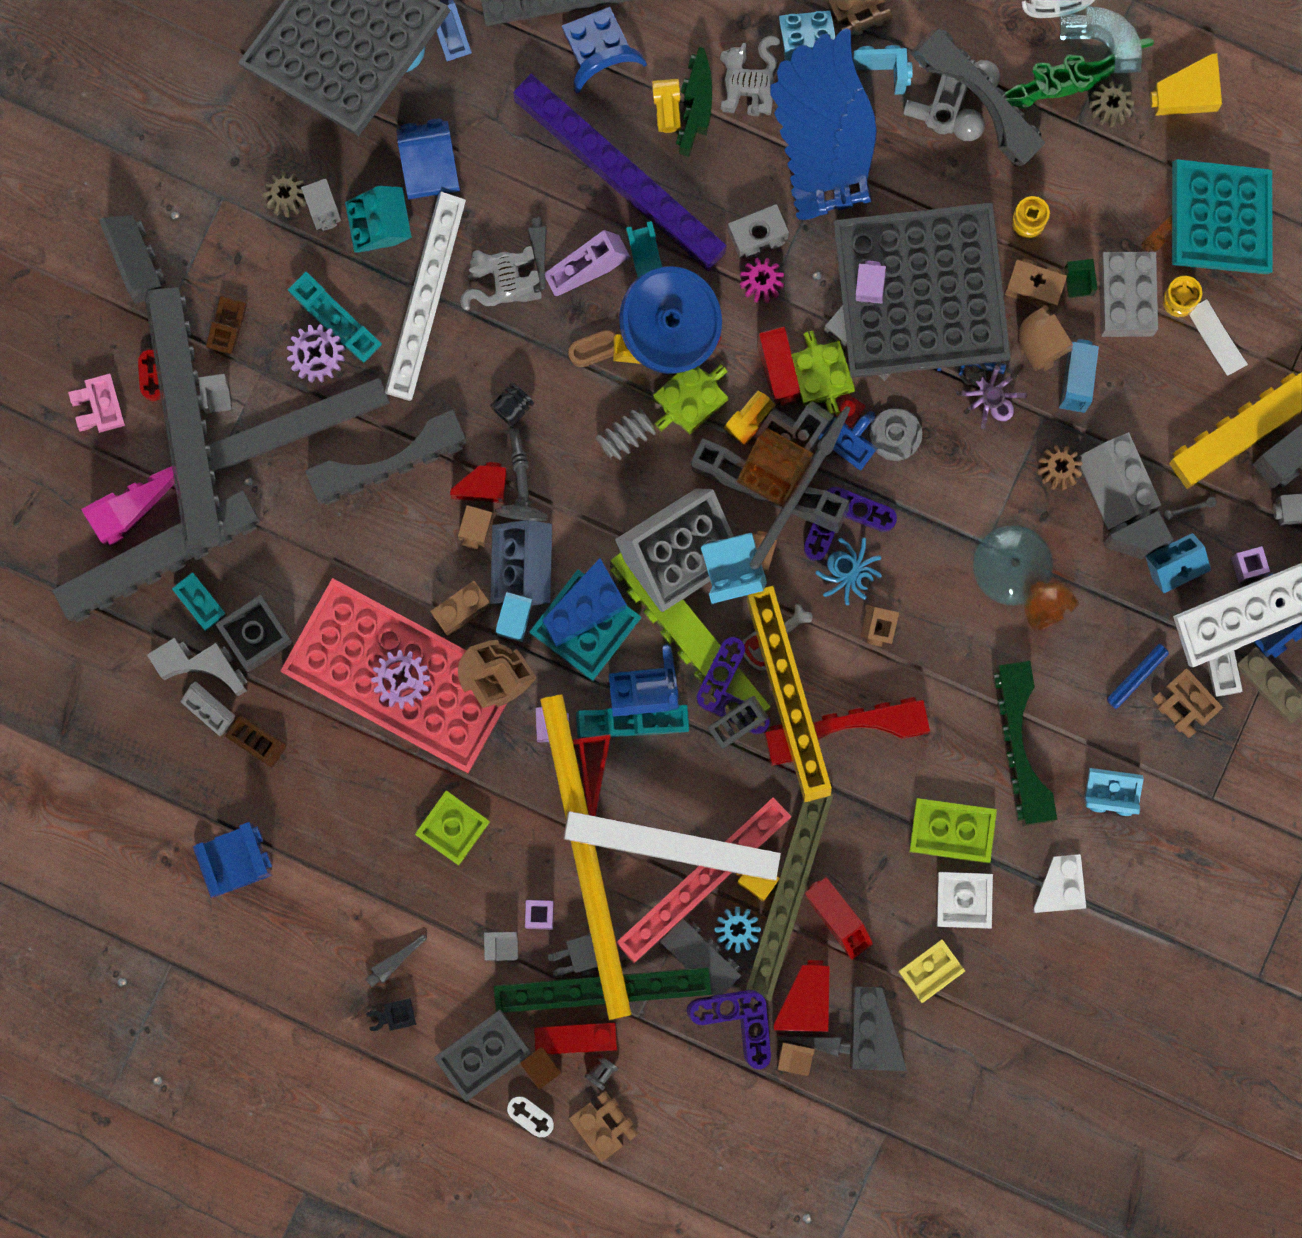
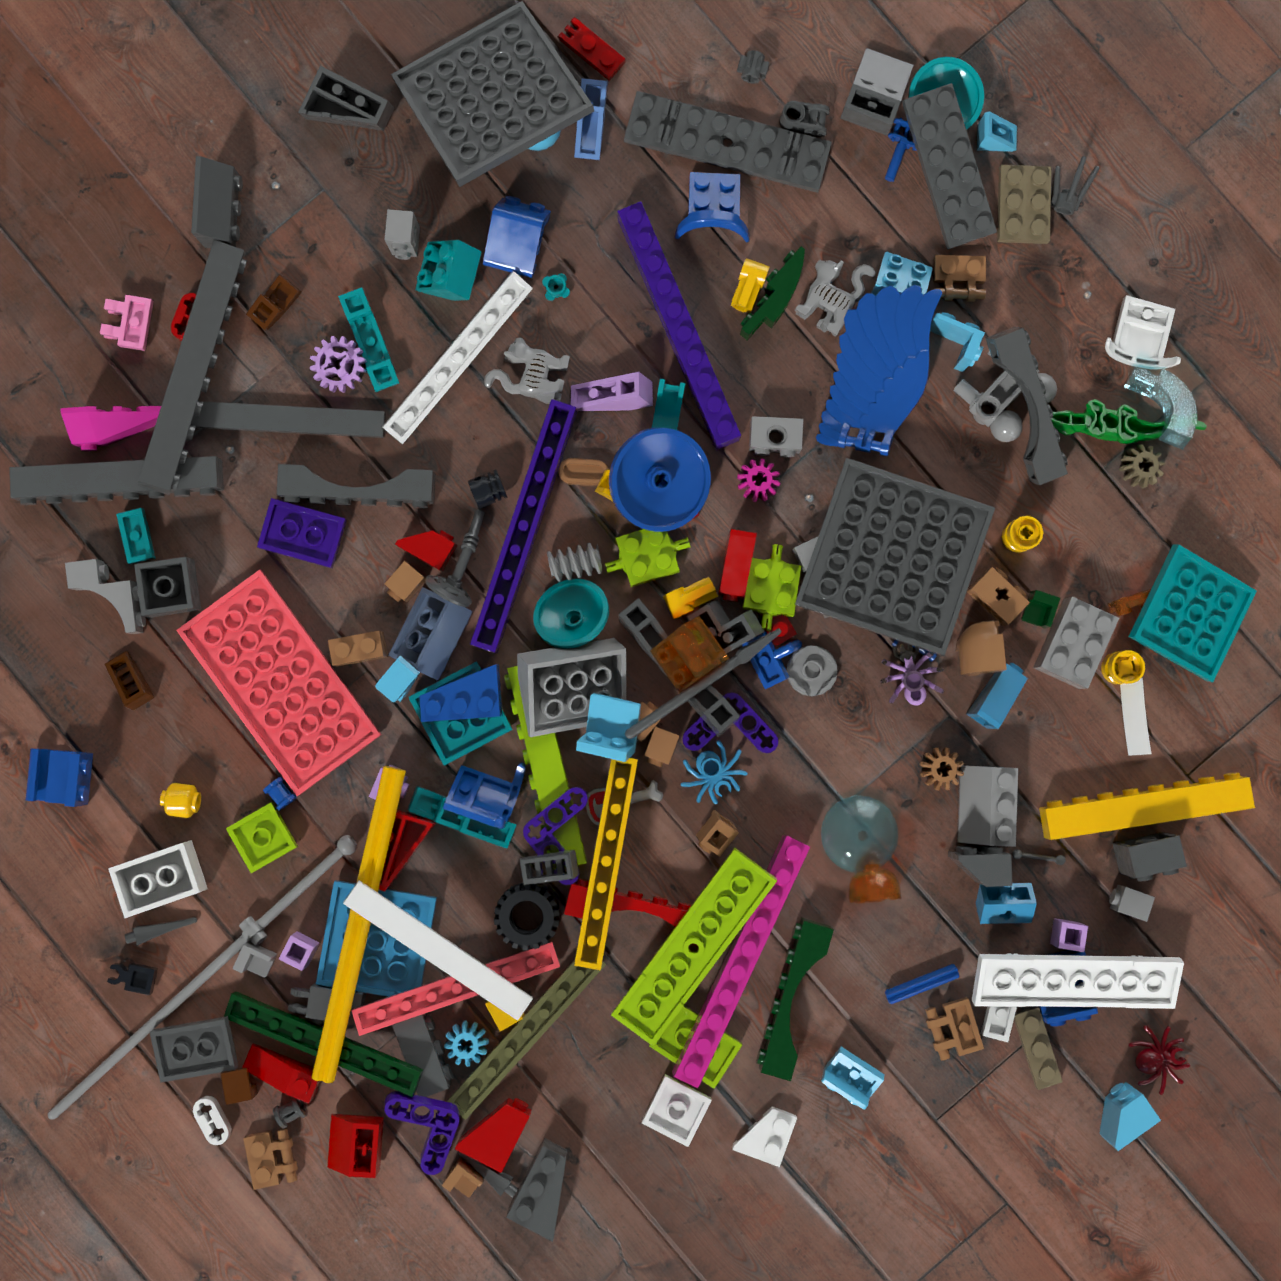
camera: 20 degrees right, 5 degrees up
light grey plate [180,681,235,736] -> none
light grey panel [198,374,232,414] -> none
dark tan gear [263,172,306,217] -> none
lavender gear [371,650,431,709] -> none
medium nougat brick [458,640,537,708] -> none
dark grey piece [528,218,547,290] -> none
red slope [805,877,873,960] -> none
lavender brick [856,261,886,304] -> none
light yellow plate [898,940,965,1004] -> none
yellow slope [1150,53,1222,116] -> none
none -> light grey bar [48,835,357,1120]
none -> white brick [108,840,208,918]
none -> yellow head [160,783,201,818]
none -> dark purple plate [257,498,347,569]
none -> blue bush [263,776,297,811]
none -> dark grey wedge [298,66,395,131]
none -> dark azure plate [316,880,437,997]
none -> red slope [327,1114,384,1178]
none -> dark purple brick [470,399,577,654]
none -> black tyre [494,882,561,950]
none -> teal dish [533,579,609,649]
none -> teal plate [542,273,570,301]
none -> lime piece [611,848,777,1046]
none -> medium nougat brick [644,727,679,767]
none -> dark pink brick [672,835,810,1088]

